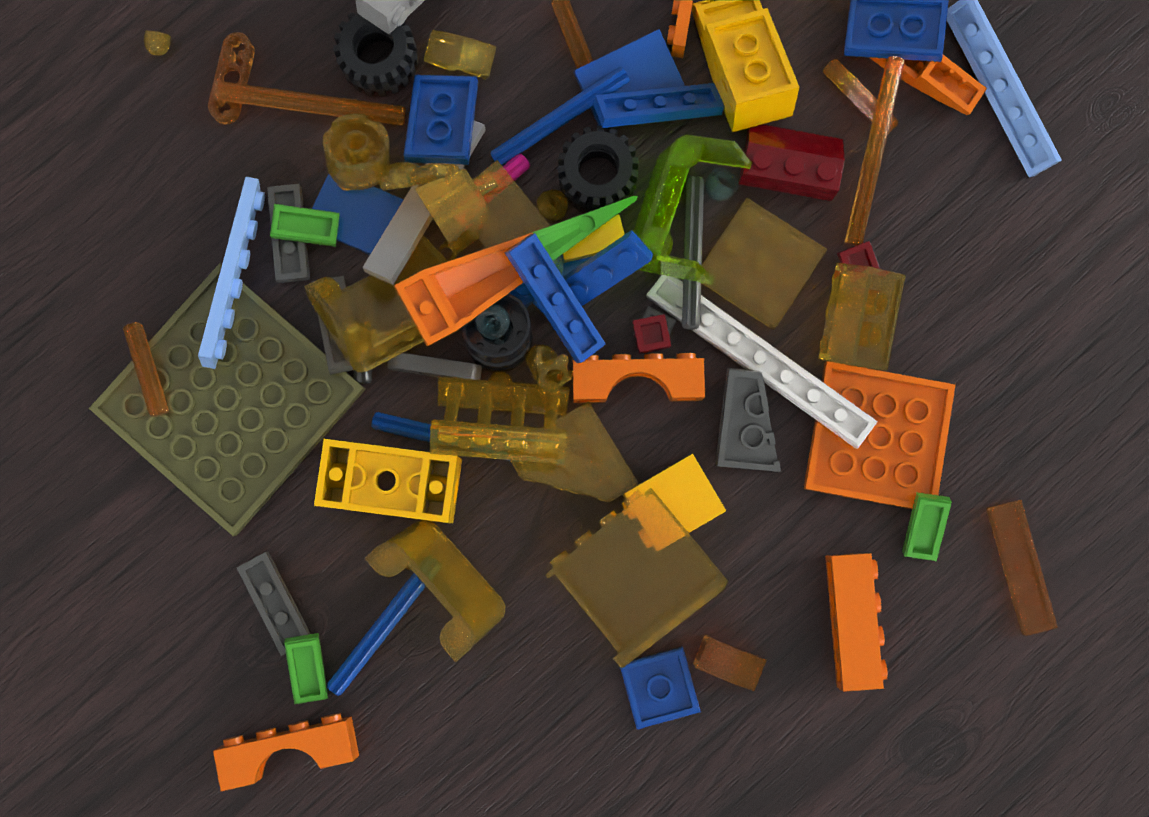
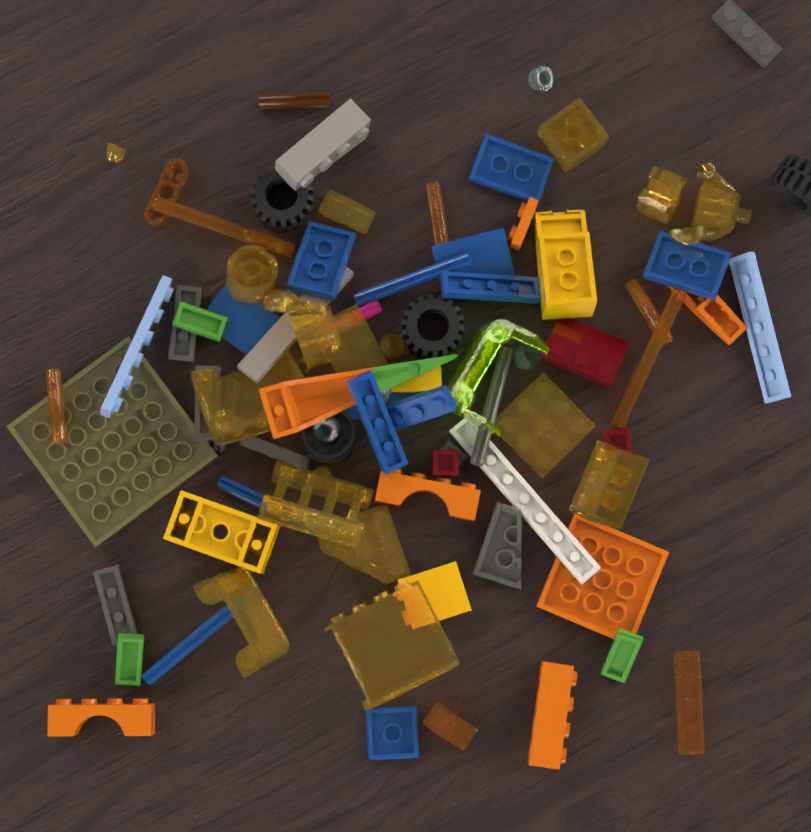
camera: 10 degrees right, 0 degrees up
clear yellow animal [526,344,573,392] -> none

